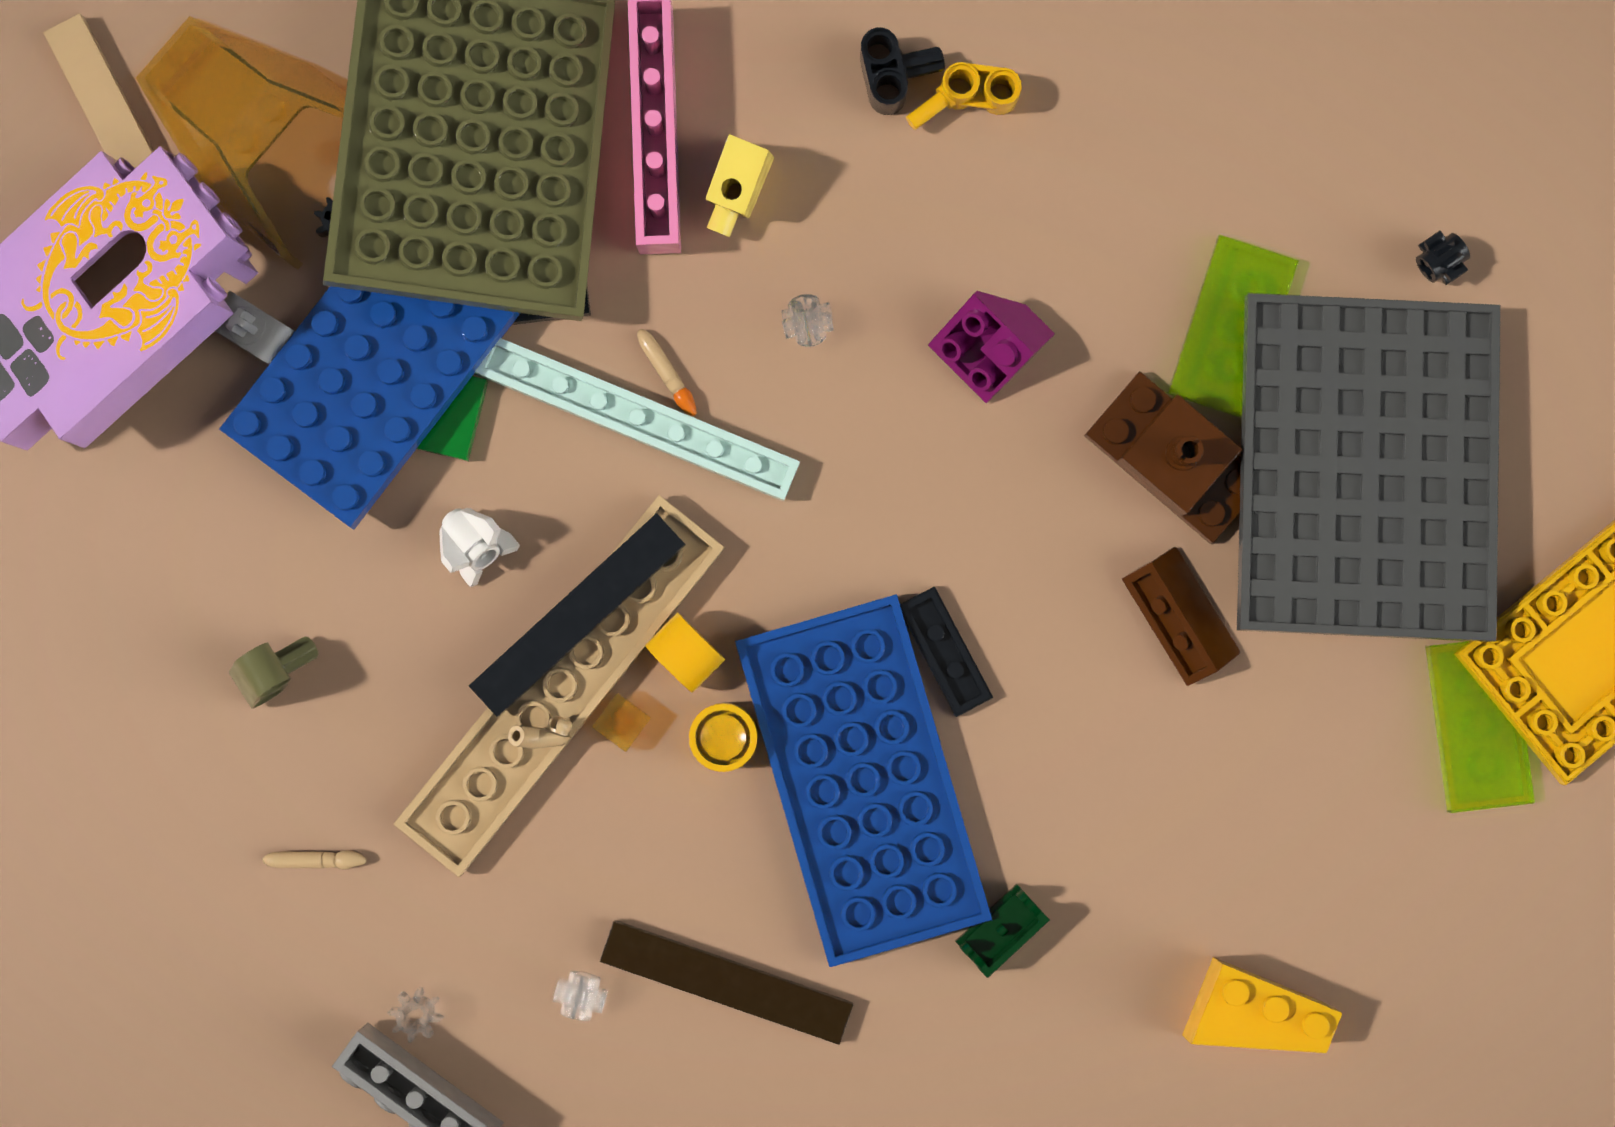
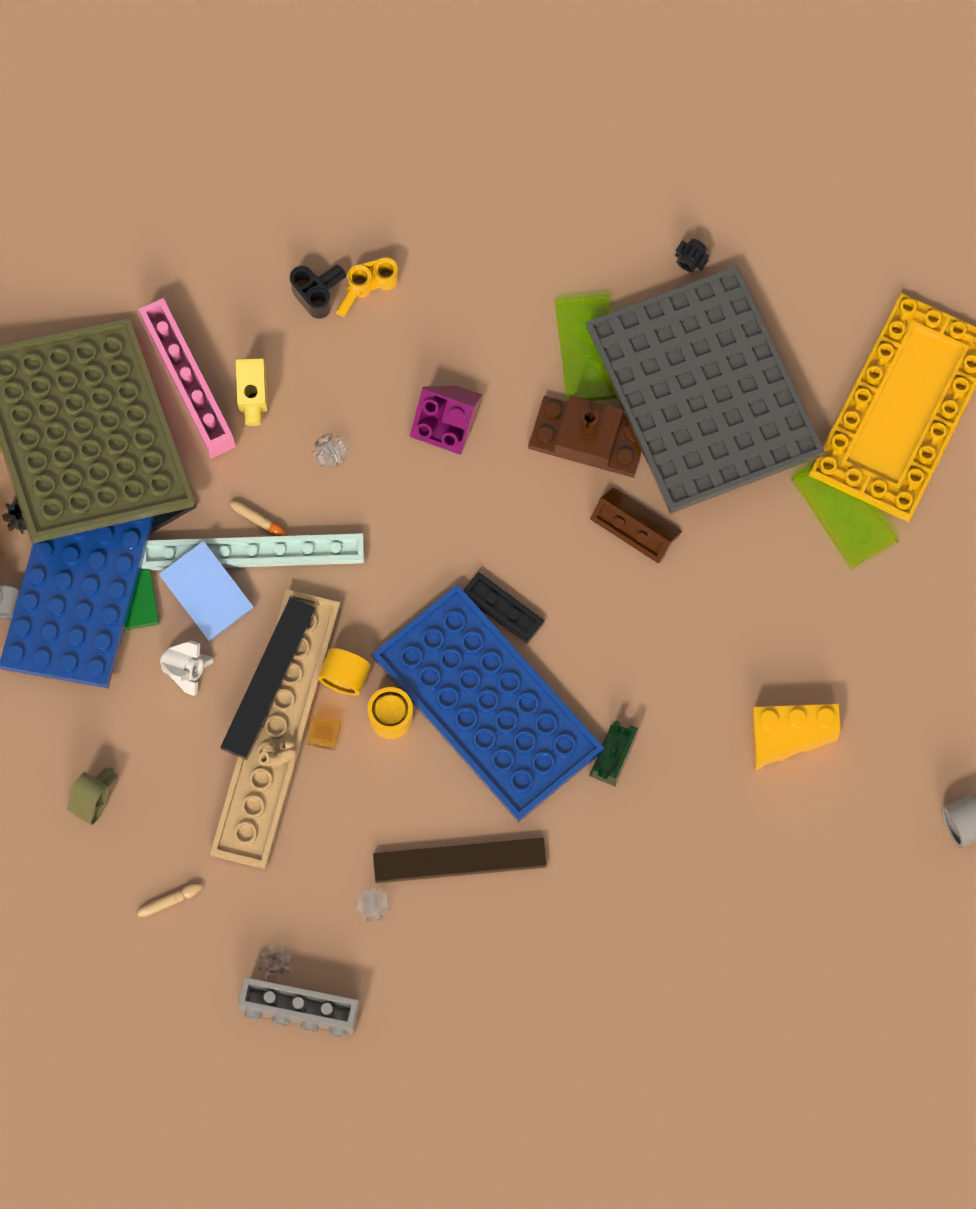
camera: 20 degrees left, 15 degrees down
none -> light blue tile [159,541,254,642]

